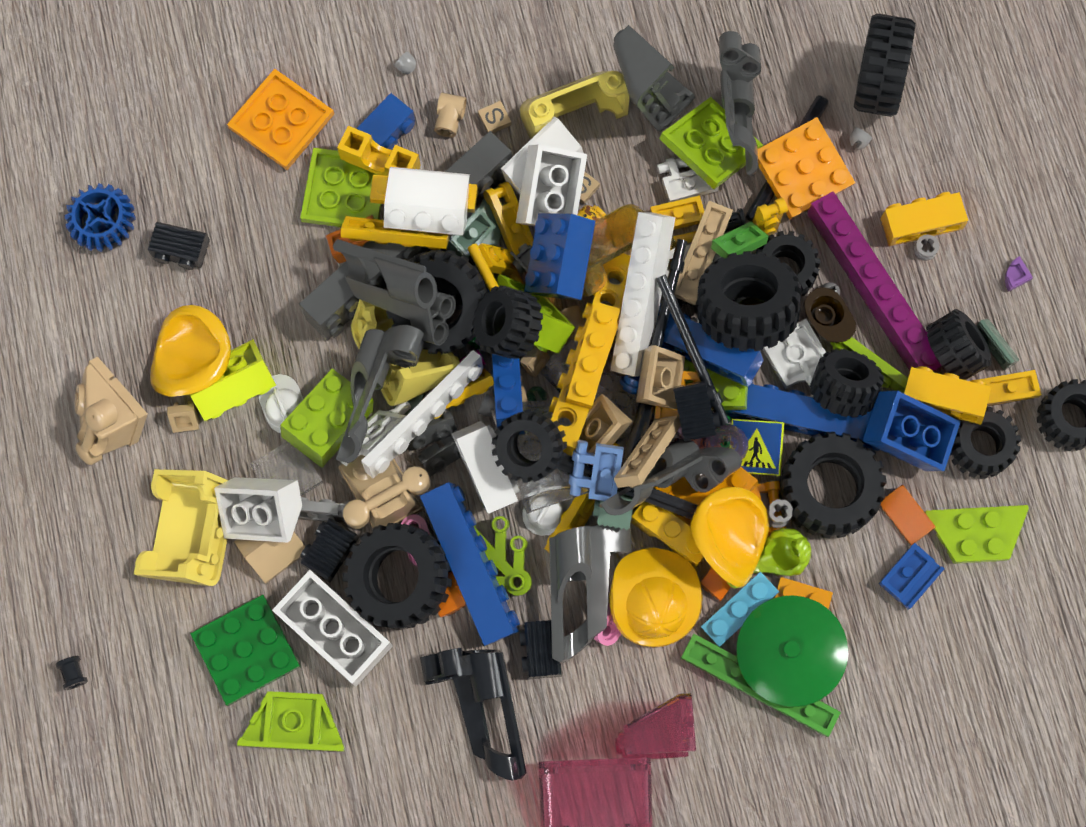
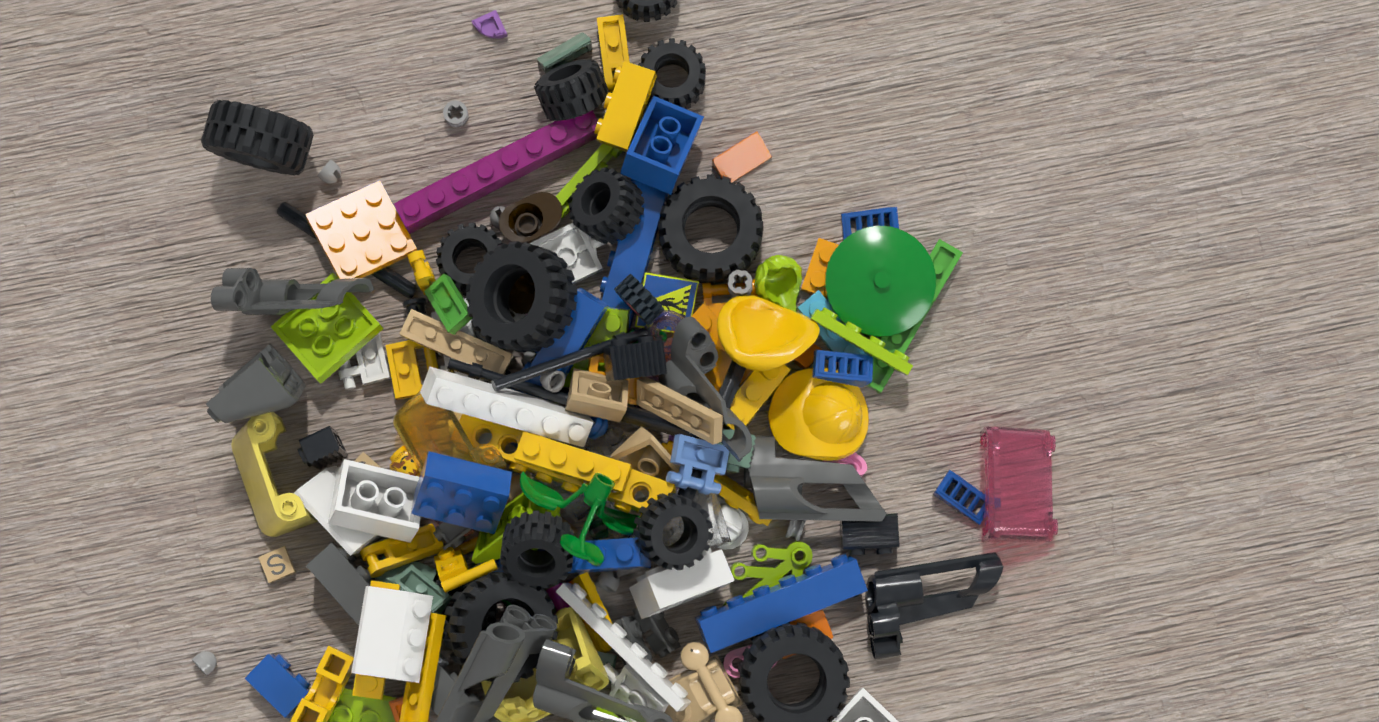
camera: 90 degrees left, 5 degrees up
tan piece [434,93,467,138] -> none
clear pink windscreen [615,693,696,761] -> none
blue plate [878,543,945,610] -> none
yellow brick [880,192,969,247] -> none
lime wing [925,505,1029,564] -> none
none -> black brick [297,426,348,470]
none -> green plant [520,471,640,566]
none -> light grey hinge [540,370,565,393]
none -> black wheel [614,274,664,325]
none -> light grey bush [785,520,806,542]
none -> lime plate [810,307,913,375]
none -> blue slope [813,350,873,388]
none -> blue slope [841,207,899,240]
none -> blue slope [933,470,995,525]

